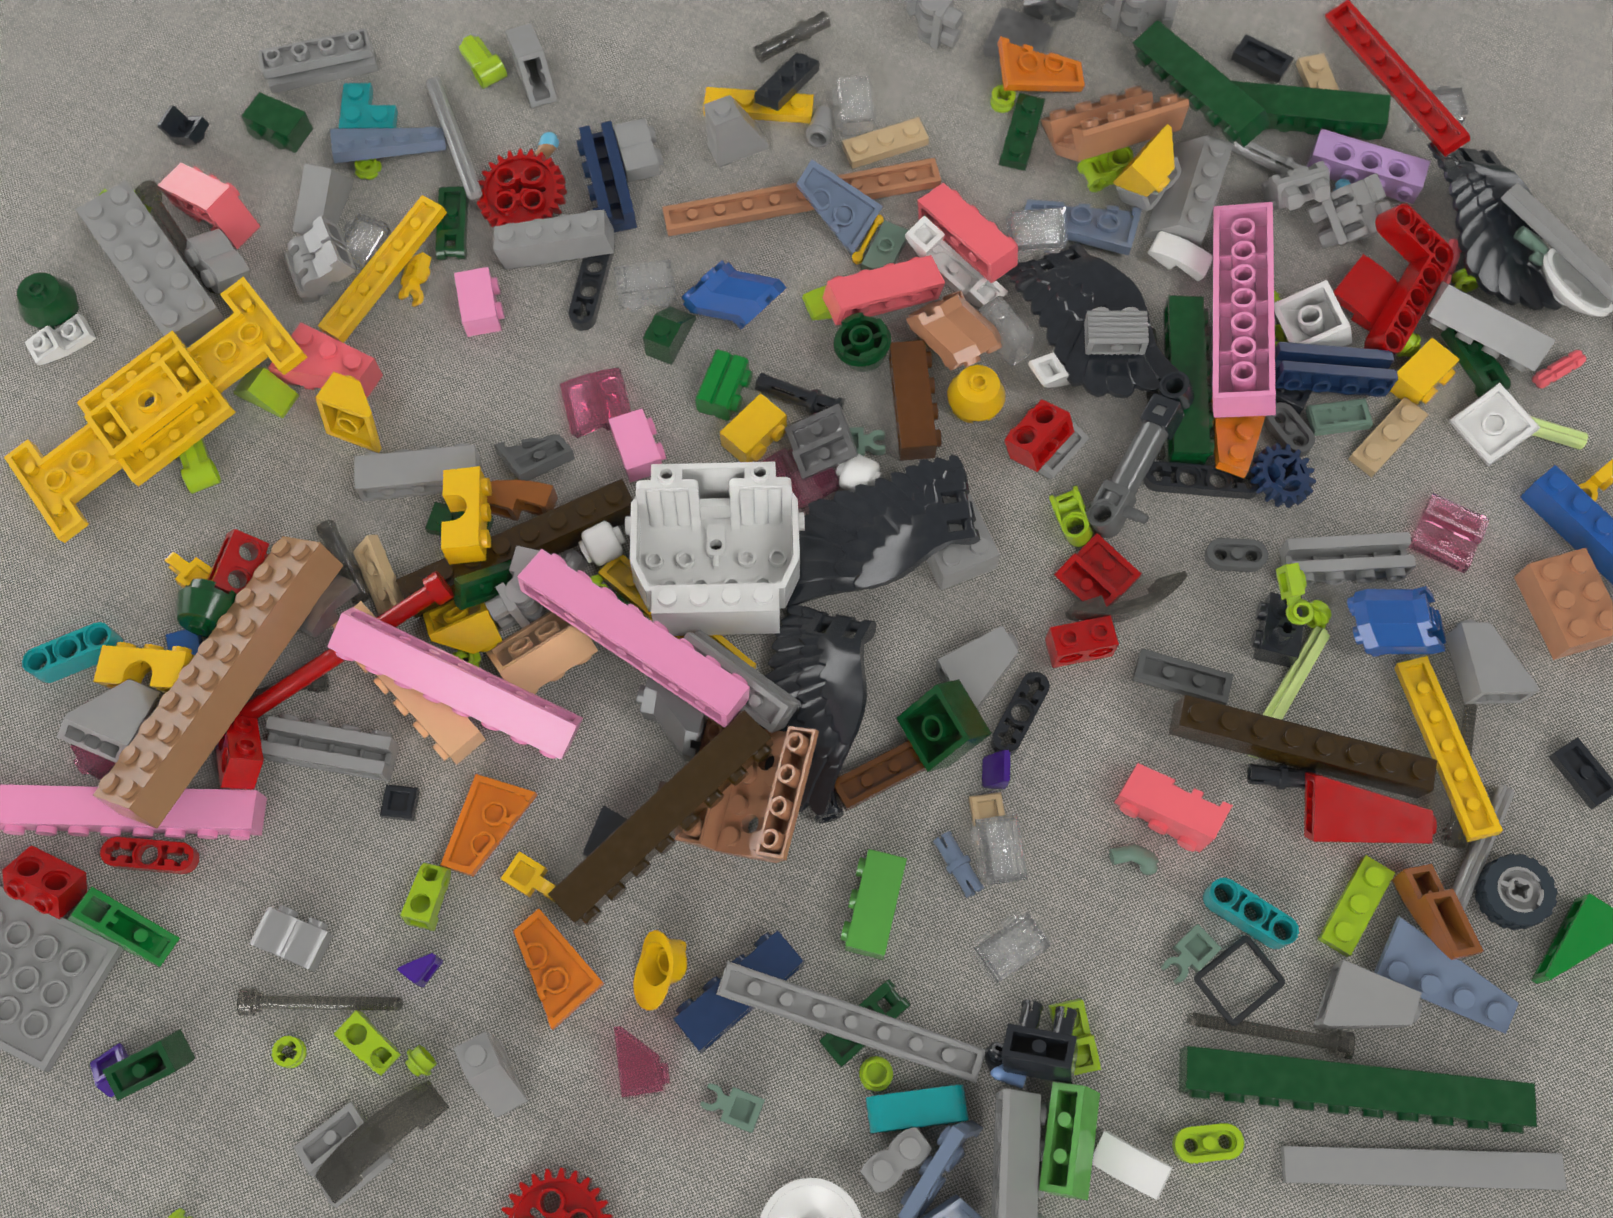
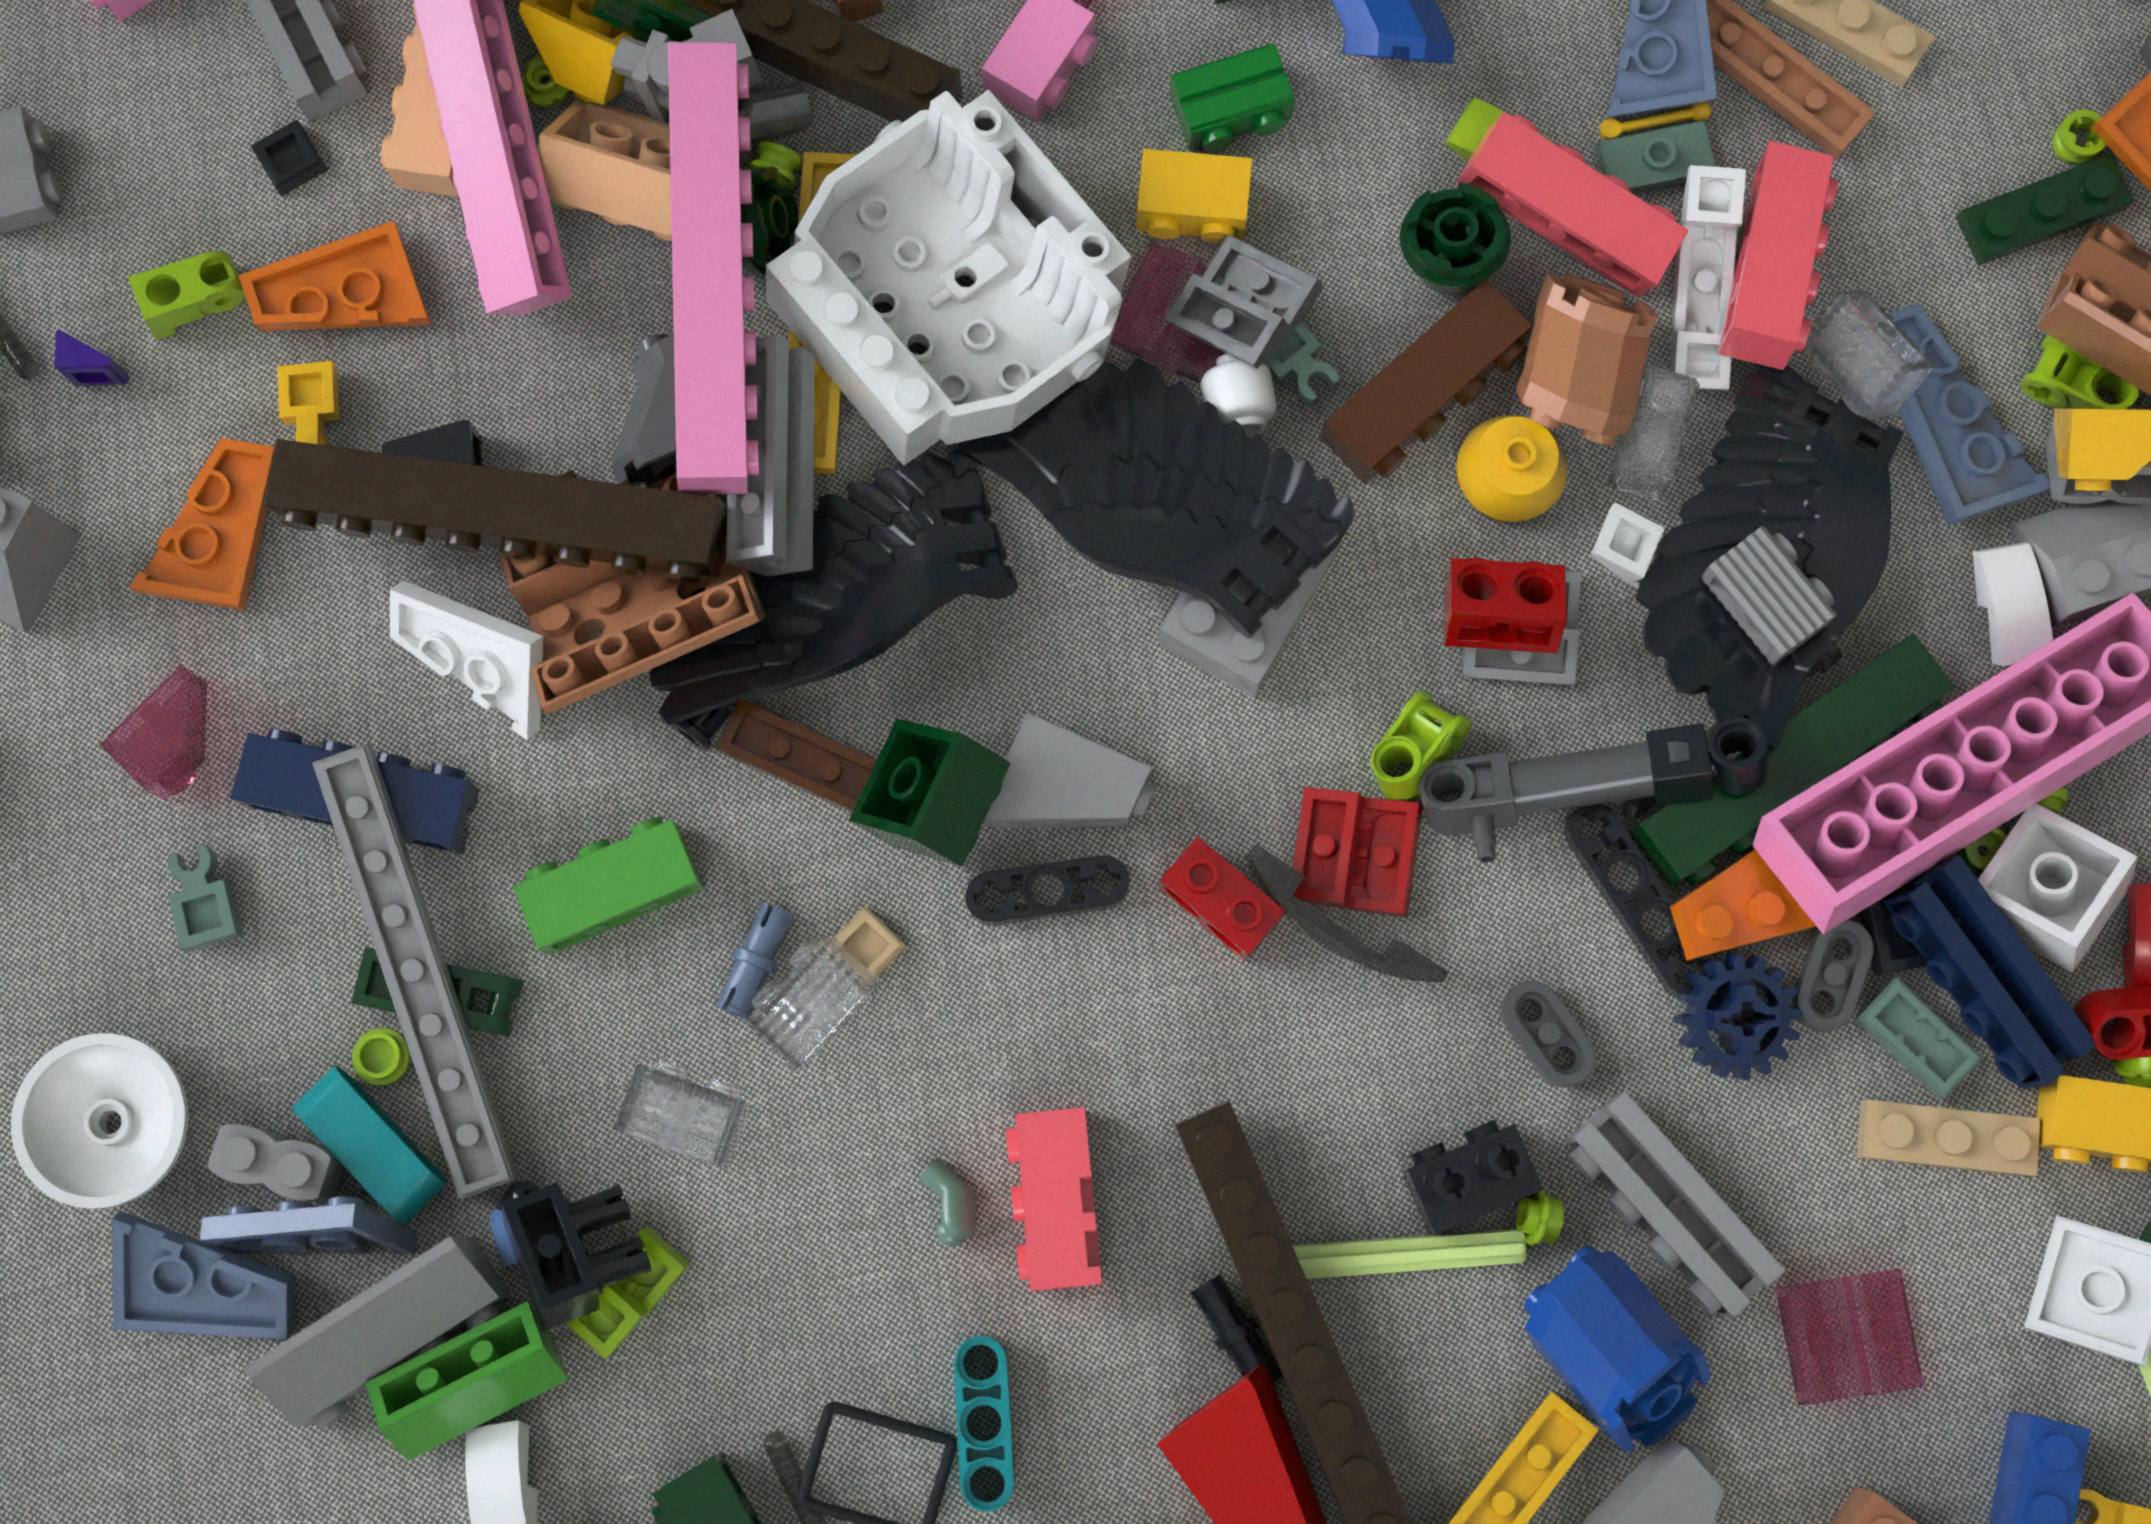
camera: 55 degrees right, 10 degrees up
white head [578,521,626,566] -> none
yellow piece [633,930,687,1011] -> none
black pin [755,373,844,415] -> none
dark purple slope [982,750,1011,789] -> none
dark grey plate [1132,649,1234,705] -> none
sand green plate [1161,924,1222,984] -> none
lime plate [1276,562,1314,625] -> none
none -> white wing [390,581,543,740]

